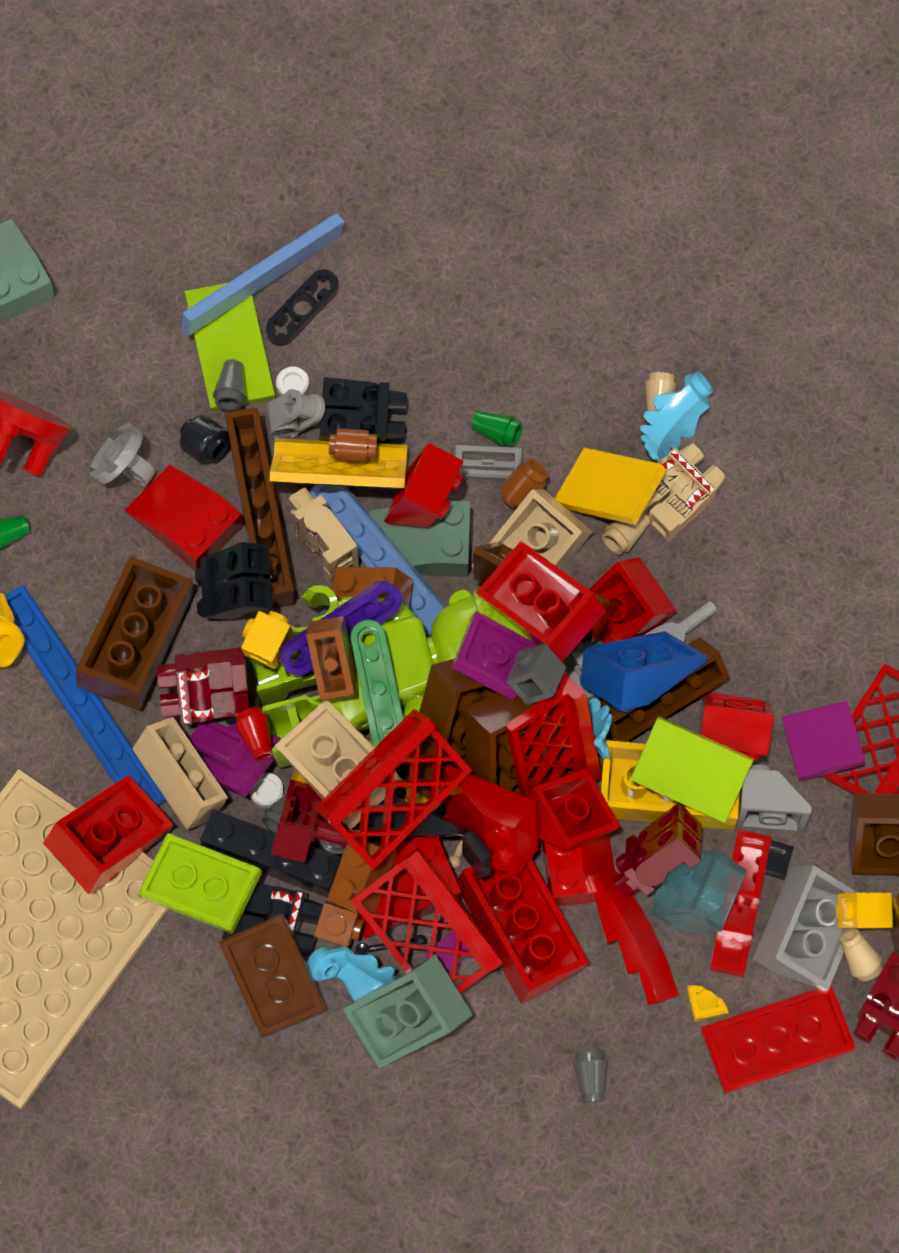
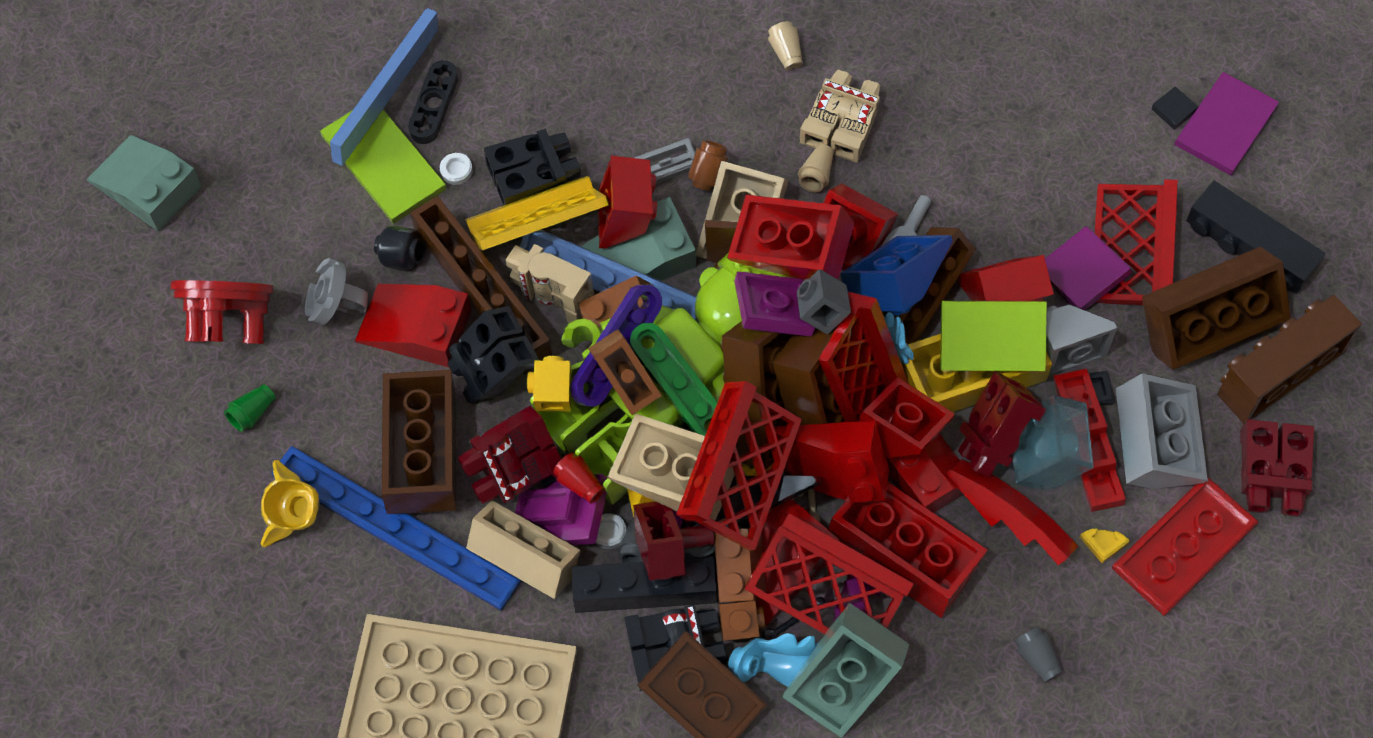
camera: 20 degrees left, 5 degrees down
red slope [43,775,174,895] -> none
lime tile [138,833,262,934] -> none
dark grey cone [213,359,246,411] -> none
light grey piece [266,389,325,439] -> none
dark orange brick [329,428,377,464] -> none
black tile [462,830,492,880] -> none
green cone [471,411,522,447] -> none
yellow tile [555,448,666,525] -> none
medium azure plant [640,371,713,462] -> none
yellow brick [836,893,893,929] -> none
tan cone [840,929,882,982] -> none

